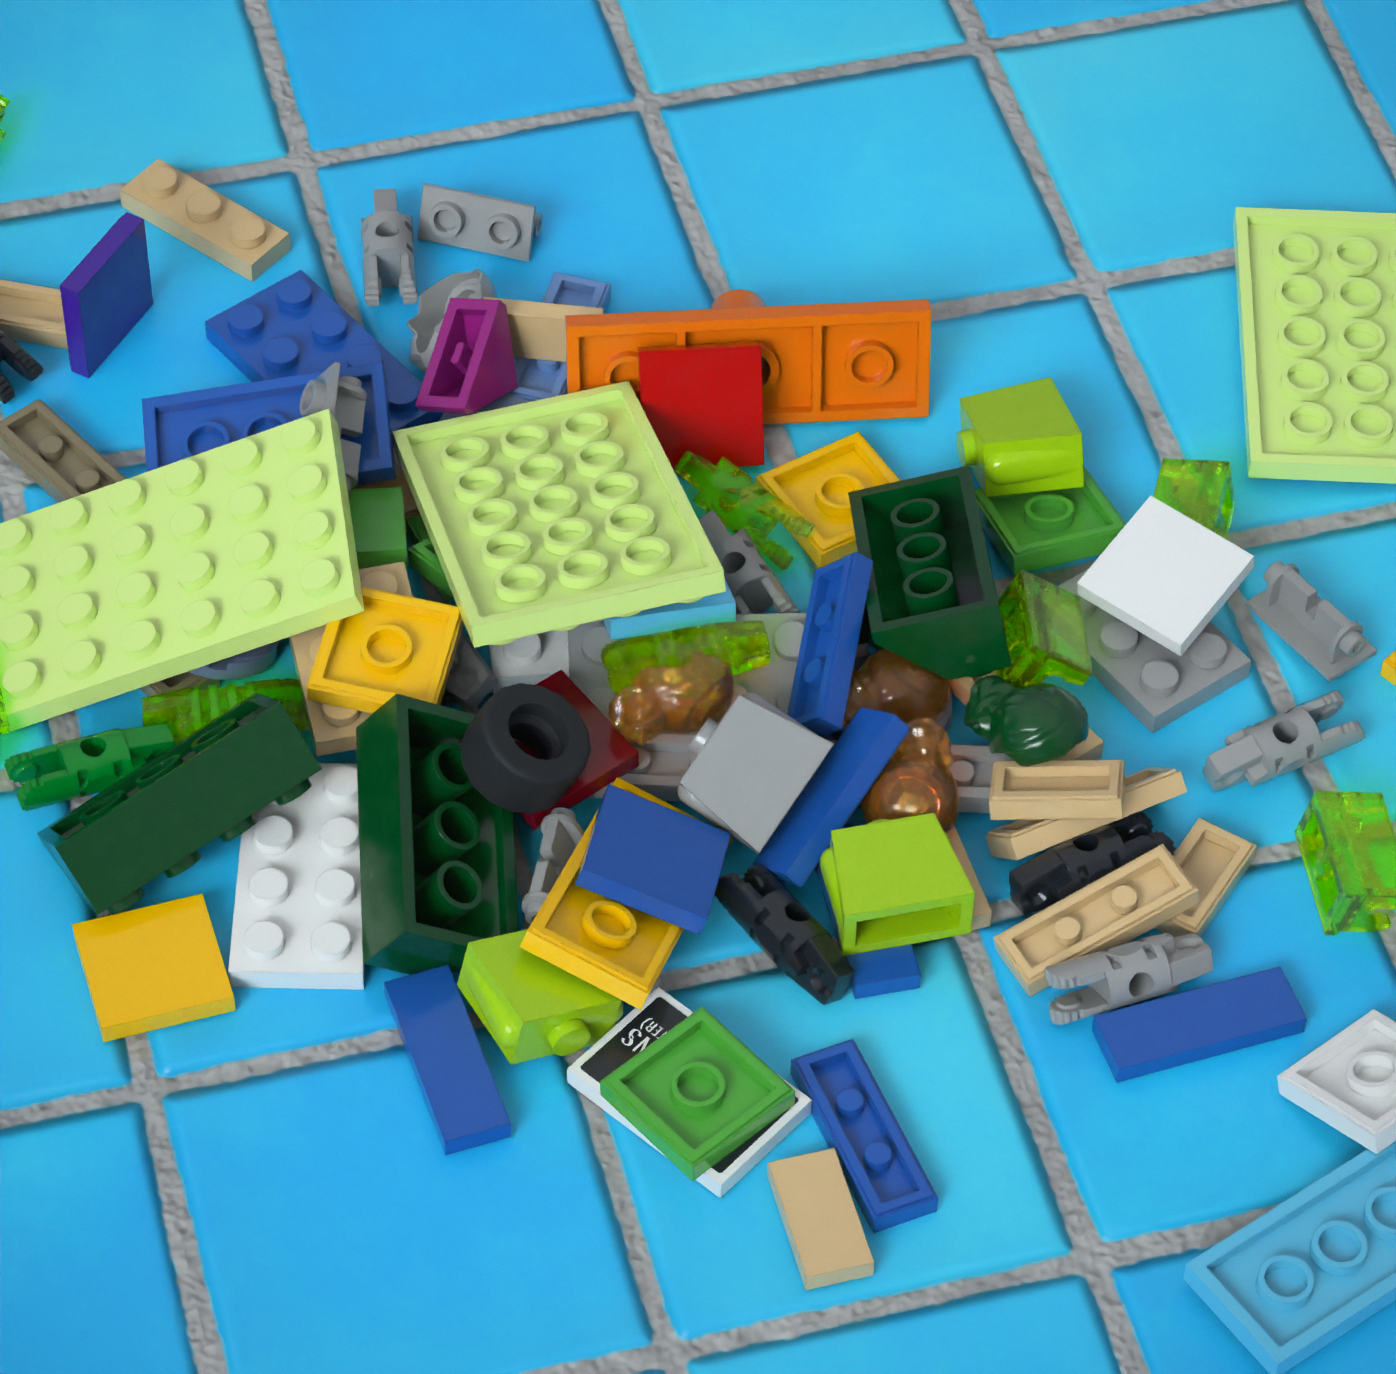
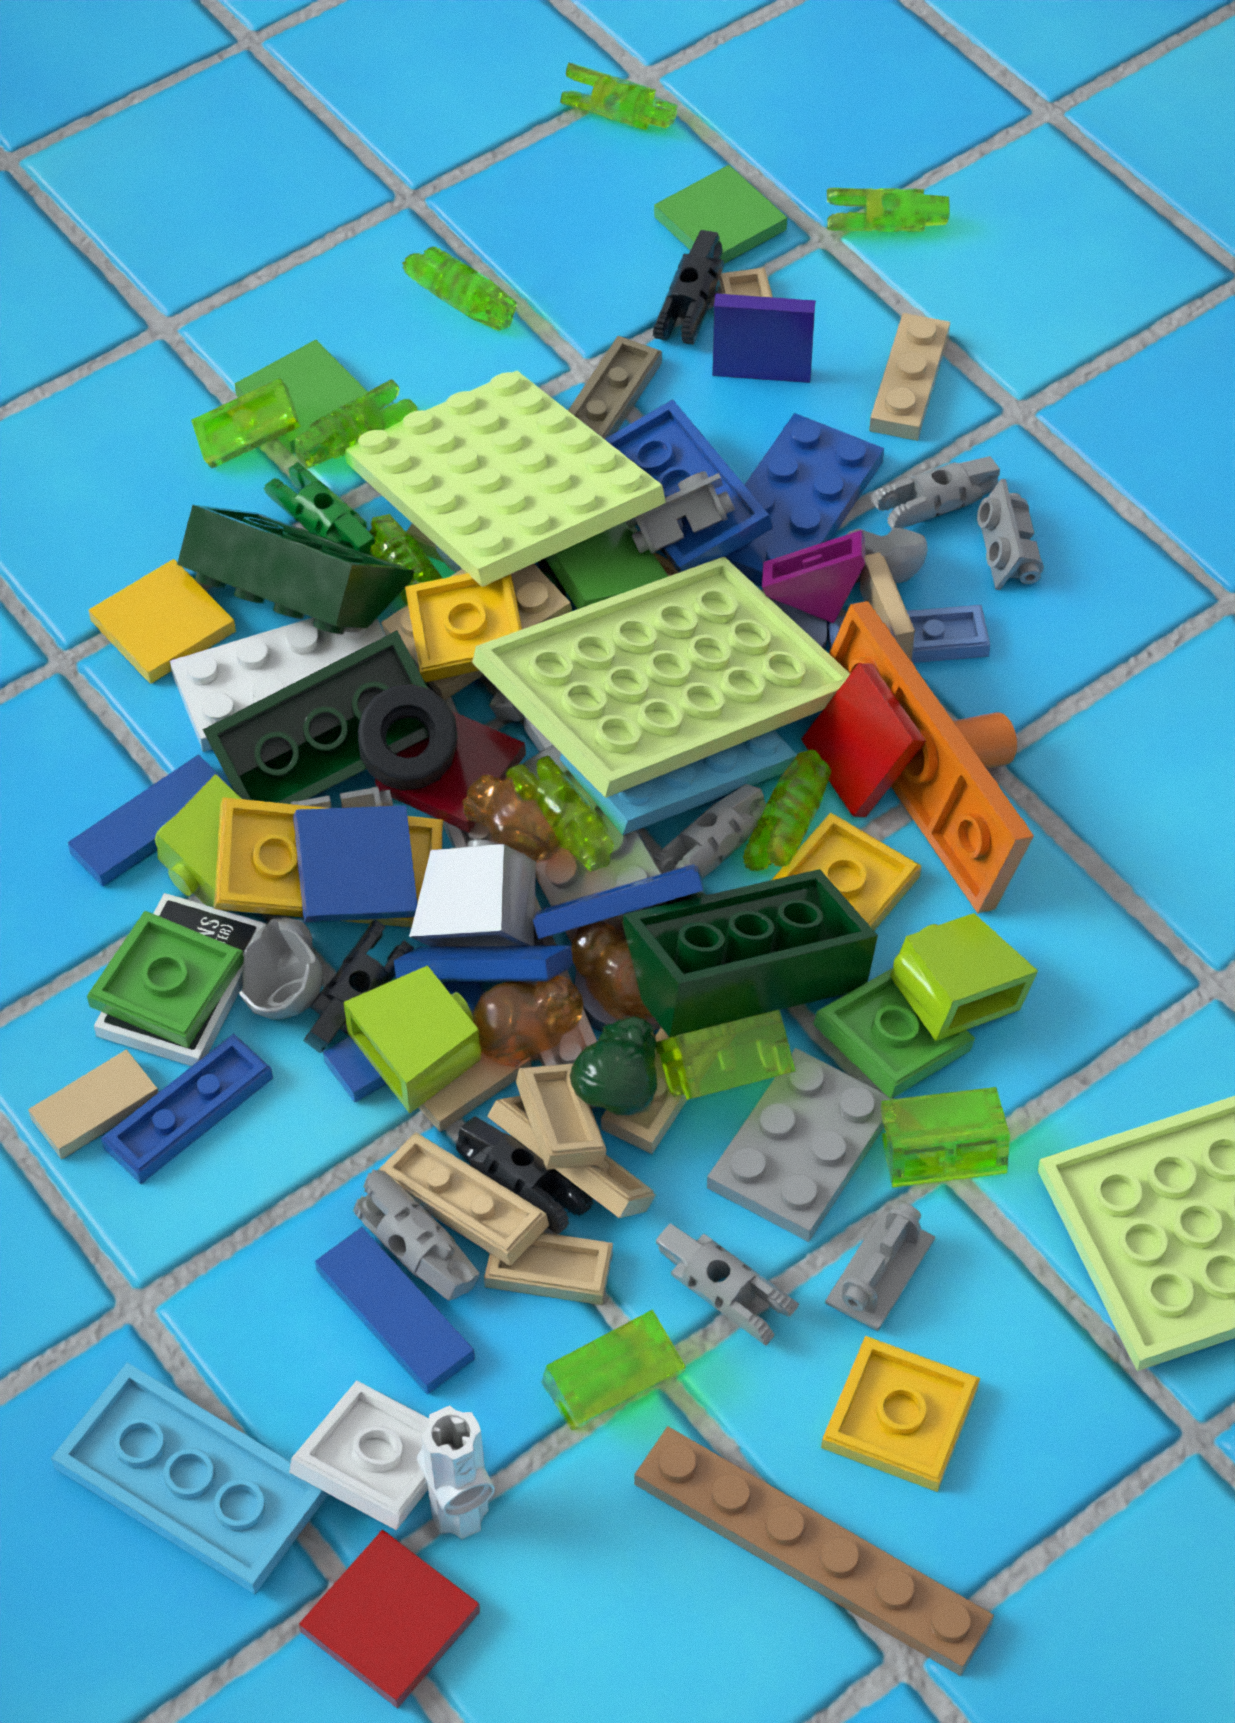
camera: 70 degrees right, 5 degrees up
white tile [1077,495,1254,656] -> none
none -> light grey hair [238,917,323,1020]

